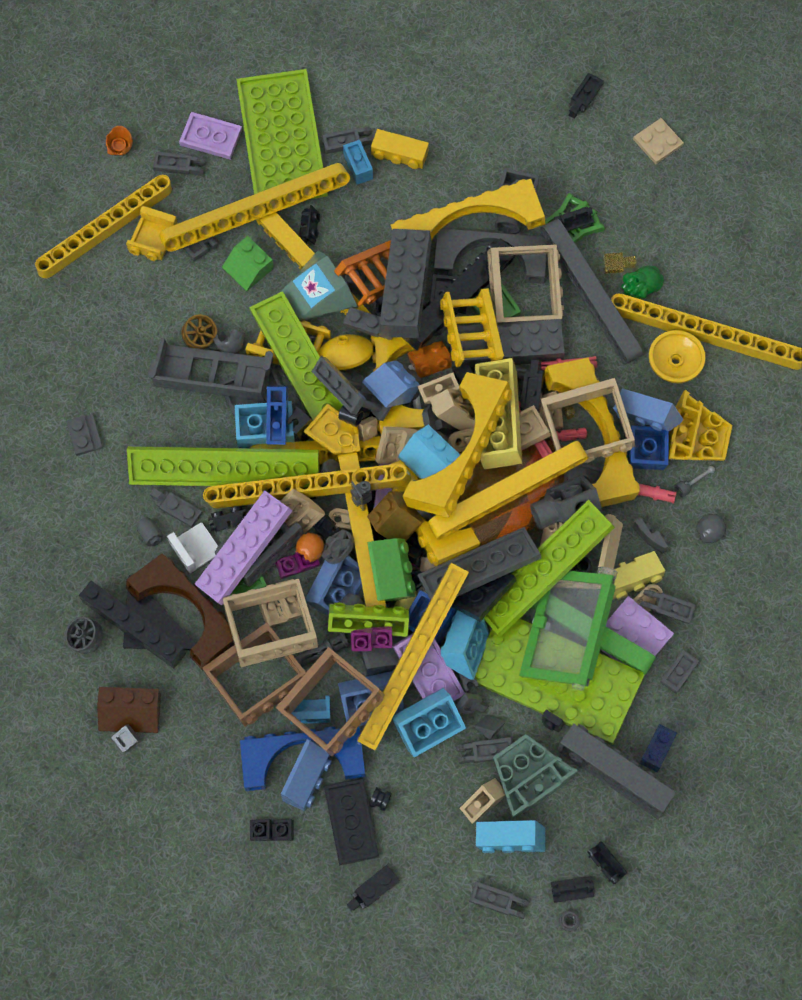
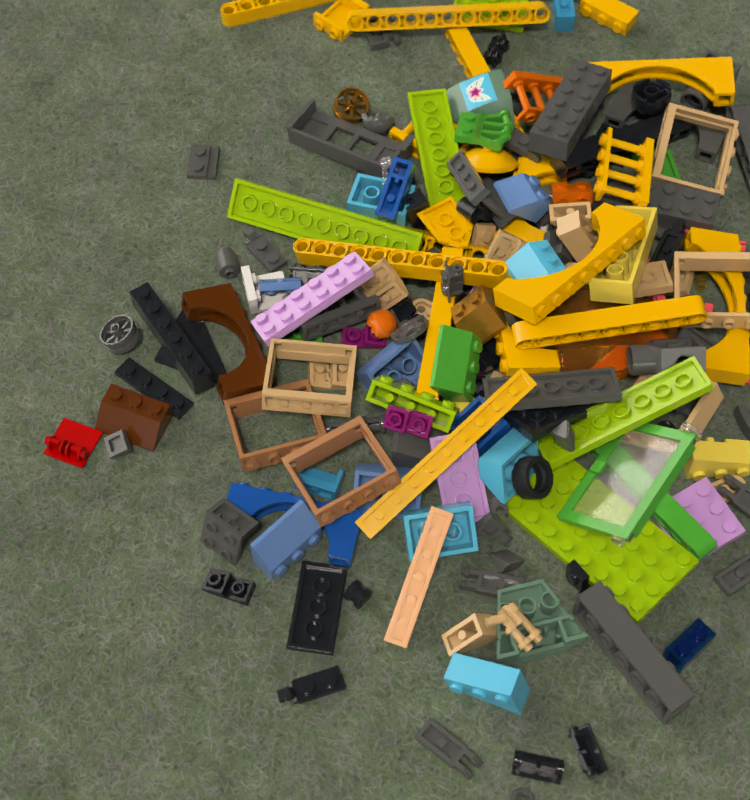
camera: 20 degrees right, 10 degrees down
bright green slope [222,236,274,291] -> none
none -> red hinge [43,418,103,469]
none -> black plate [115,358,194,420]
none -> dark grey bracket [200,498,259,566]
none -> medium blue plate [259,277,301,294]
none -> clear hand [380,156,392,186]
none -> light nougat tile [384,506,454,648]
none -> bright green plate [454,110,514,152]
none -> tan piece [485,602,543,653]
none -> black tyre [512,456,553,500]
none -> dark grey slope [551,420,575,452]
none -> black cylinder [632,78,672,116]

